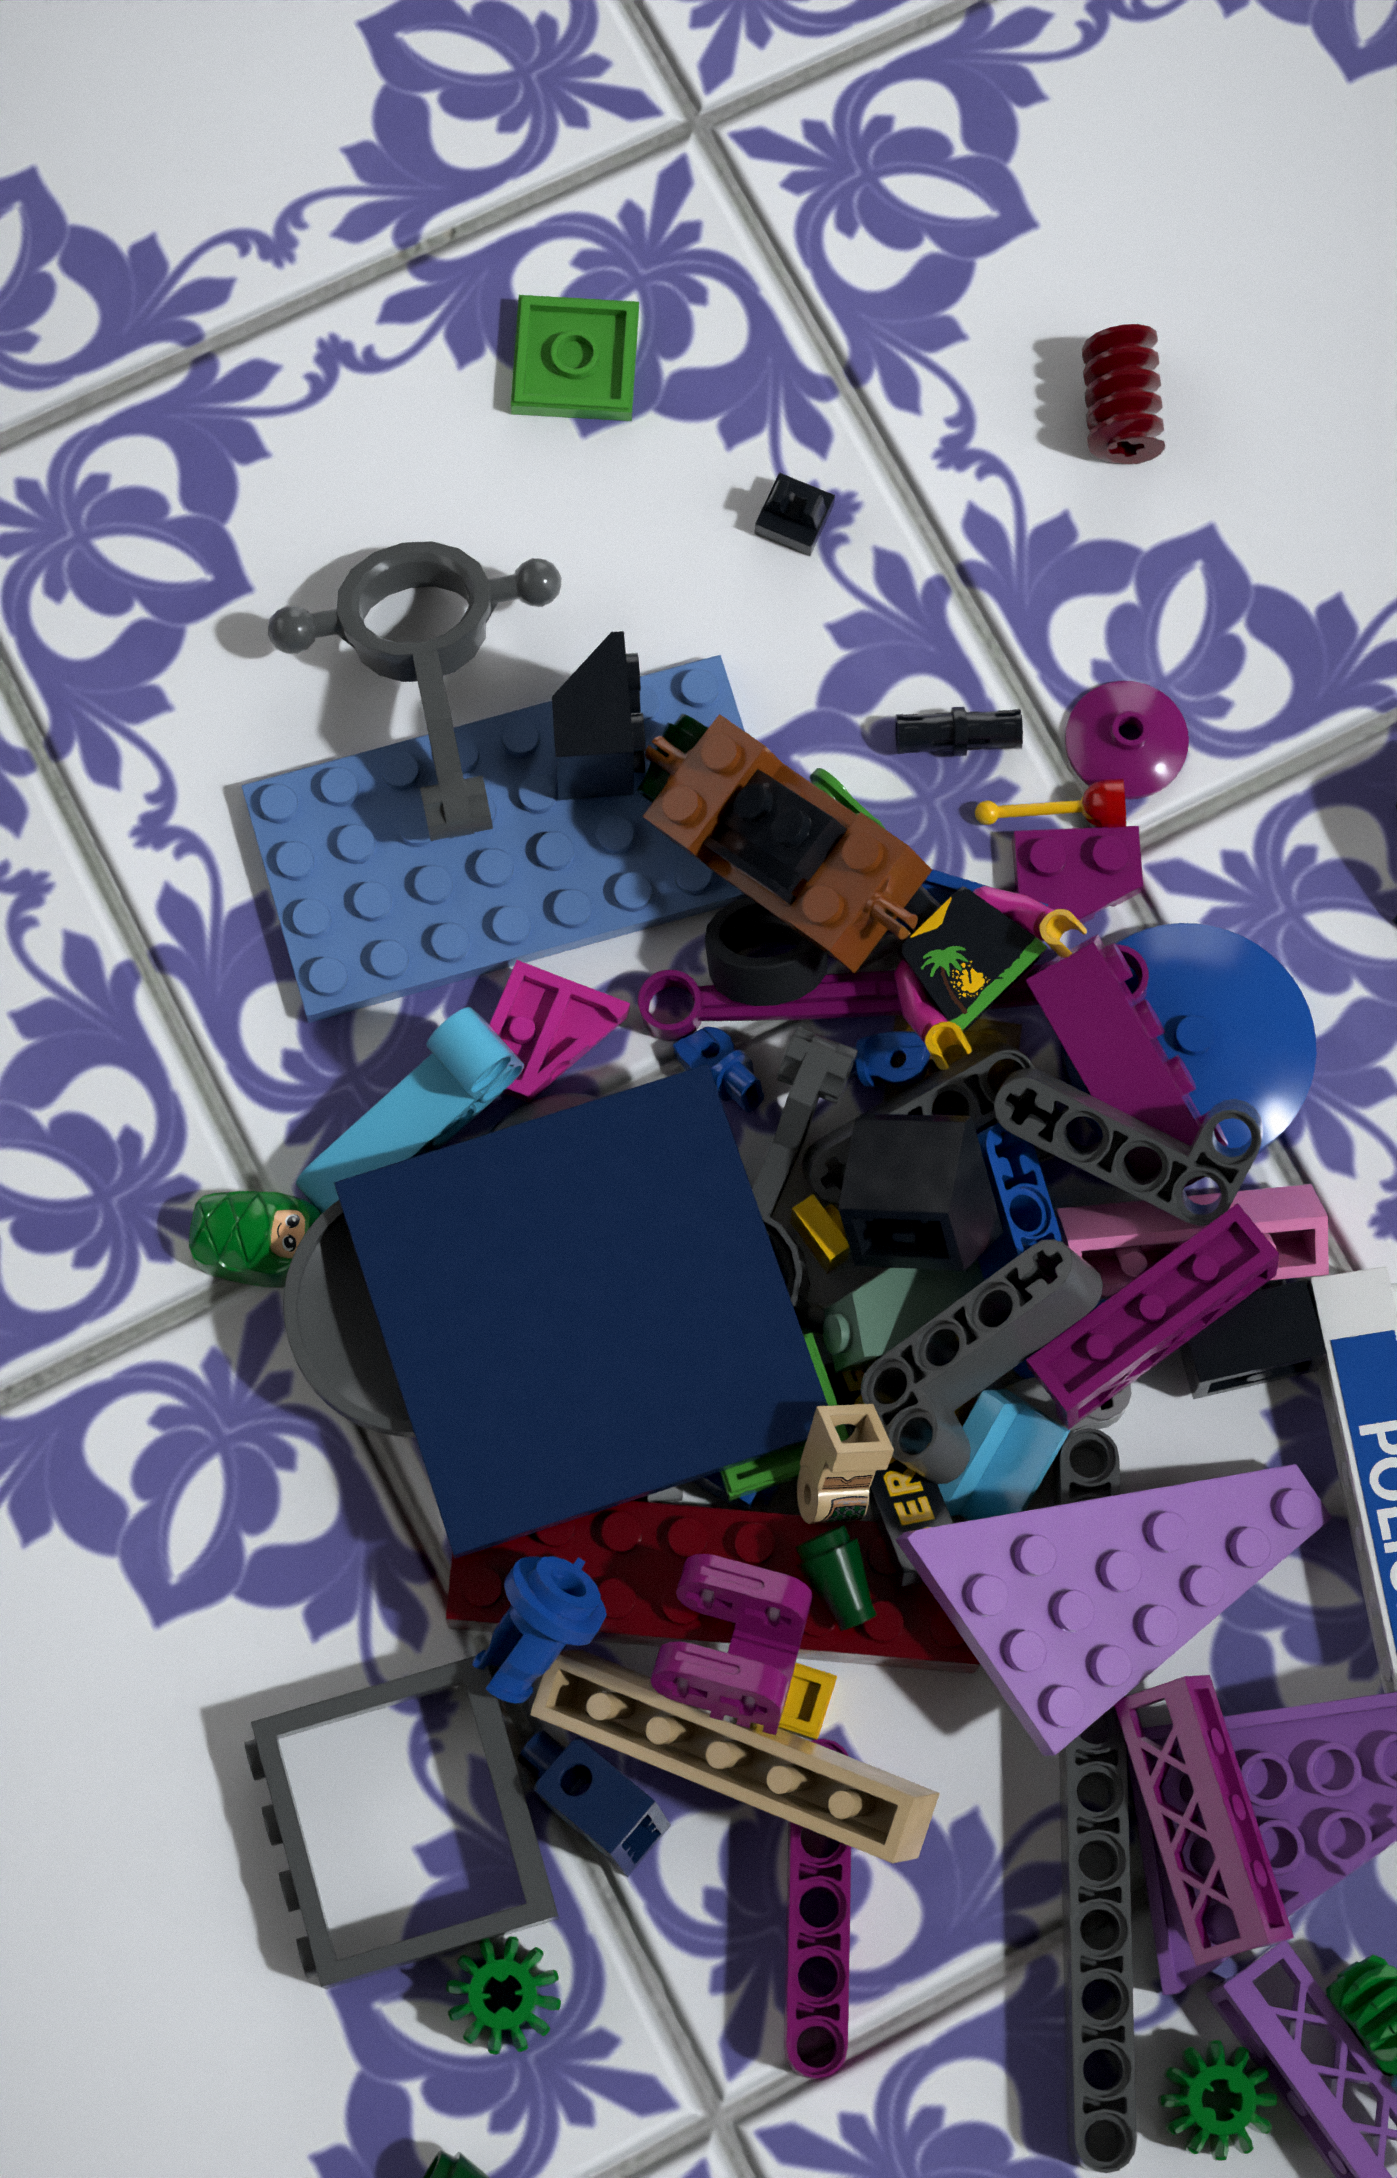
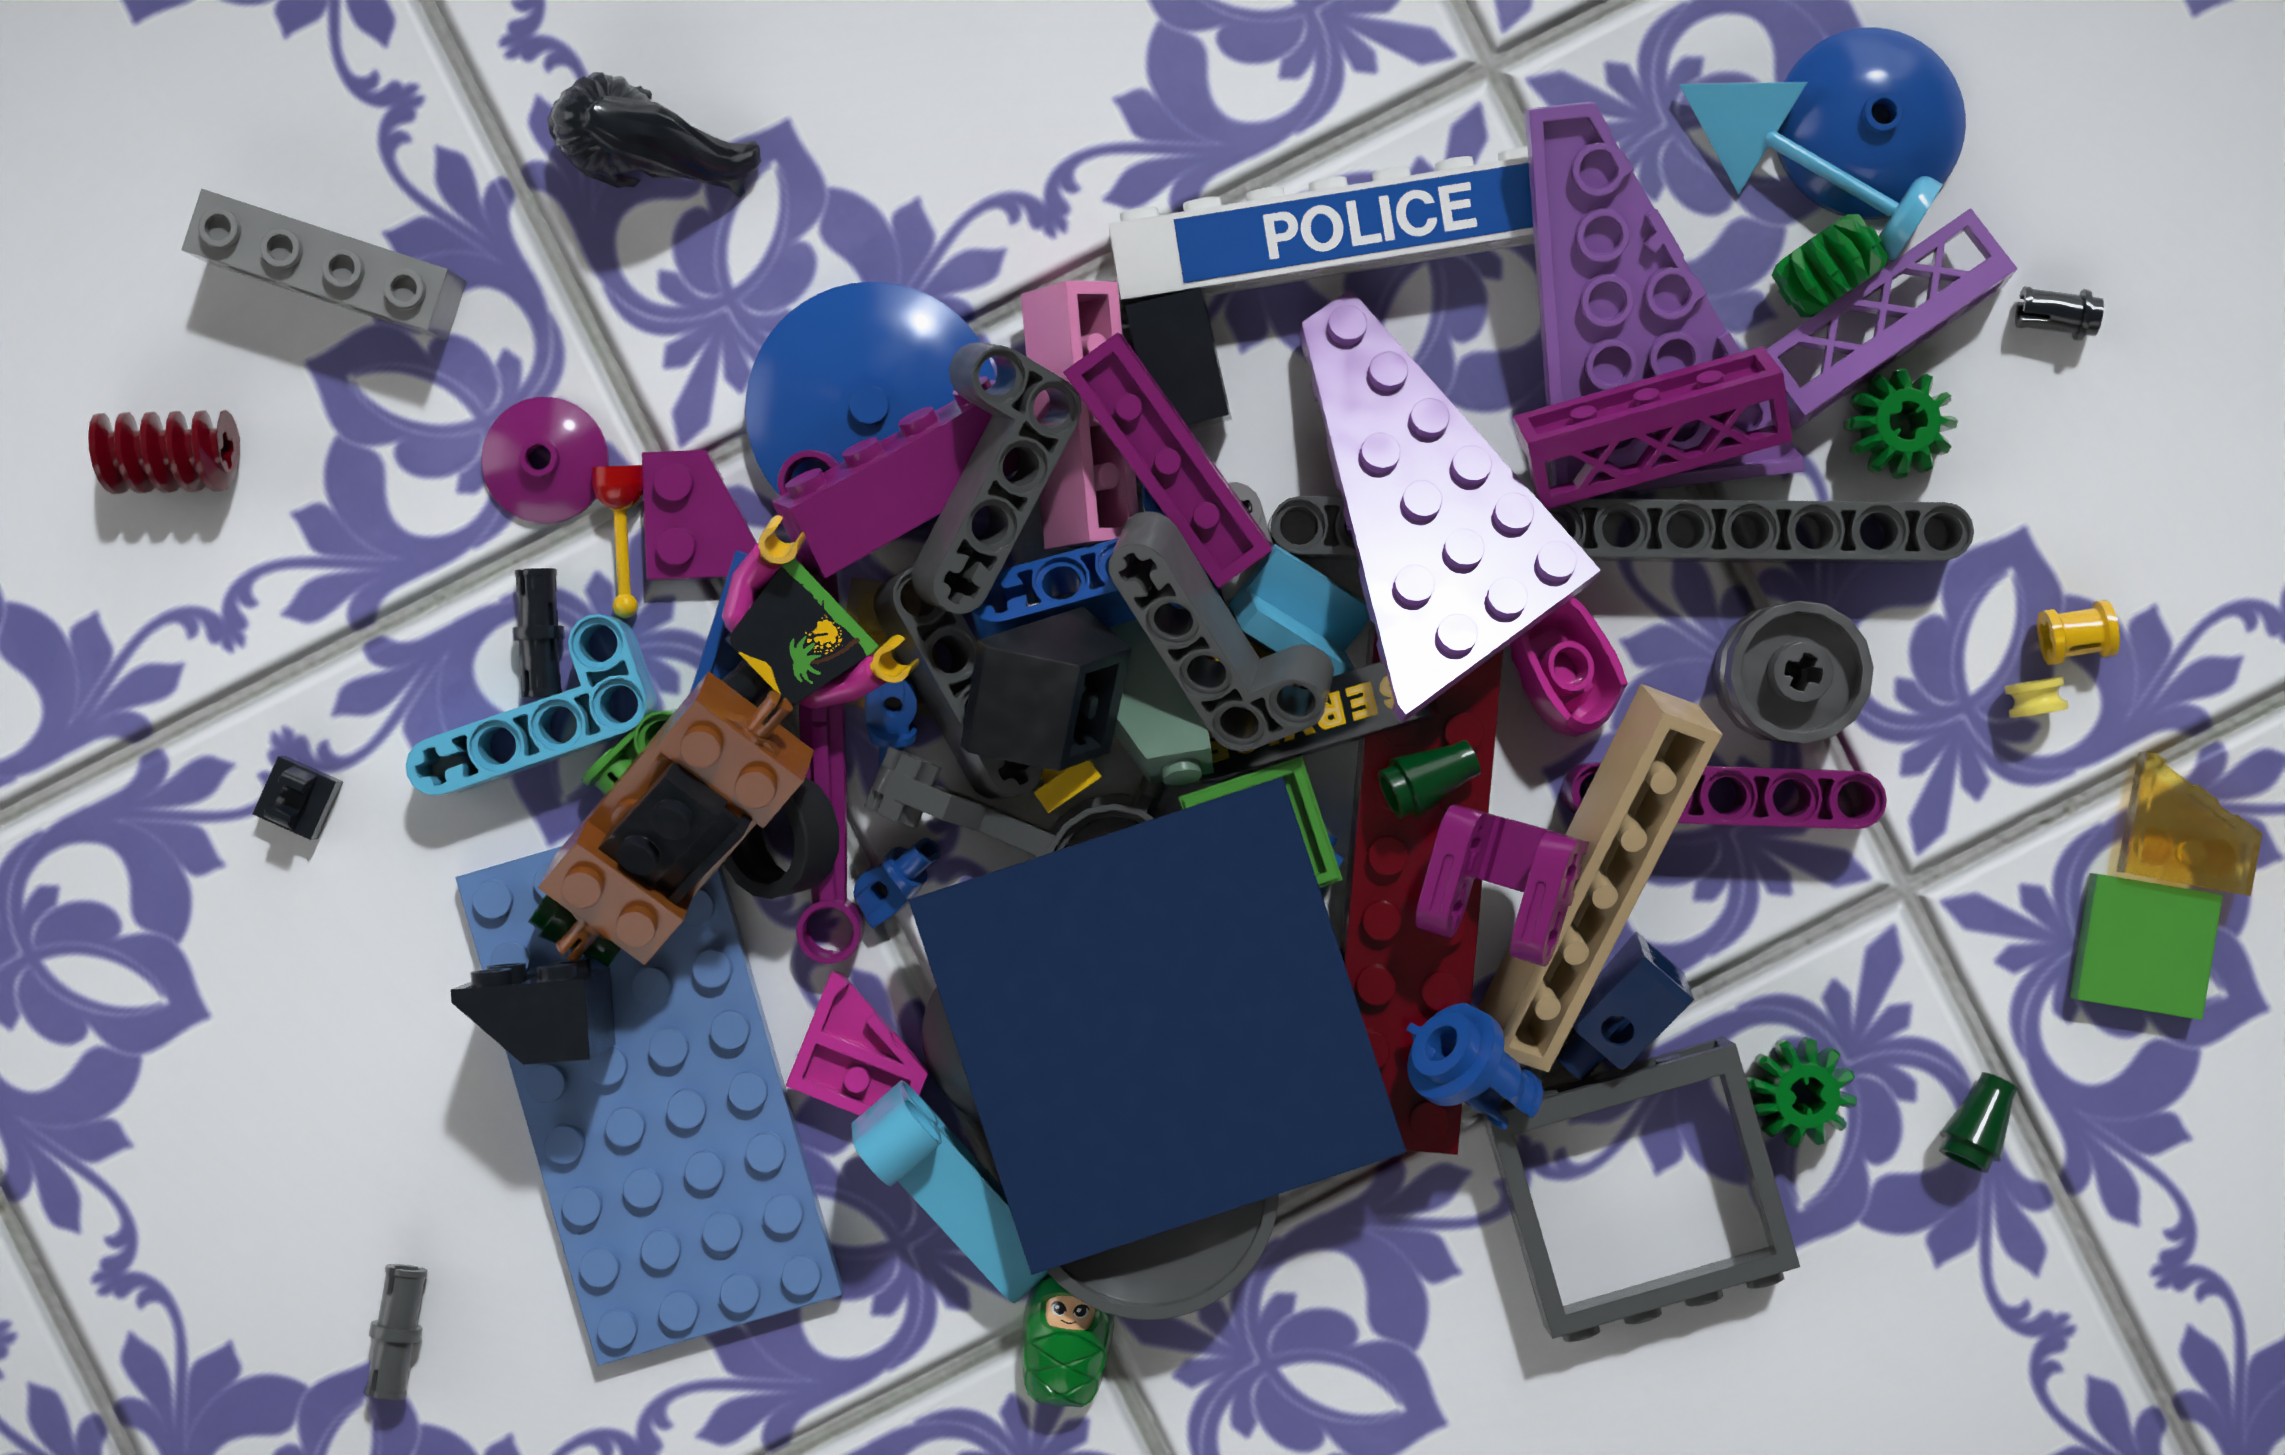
camera: 85 degrees left, 15 degrees up
dark grey piece [268,541,562,841] -> none
bright green tile [511,295,639,421] -> none
yellow tile [778,1663,837,1740] -> none
tan leg [797,1404,894,1524] -> none
none -> light grey brick [181,188,467,341]
none -> dark grey pin [364,1264,428,1400]
none -> medium azure beam [405,614,658,795]
none -> dark pink piece [1510,598,1628,737]
none -> flat silver wheel [1712,601,1874,744]

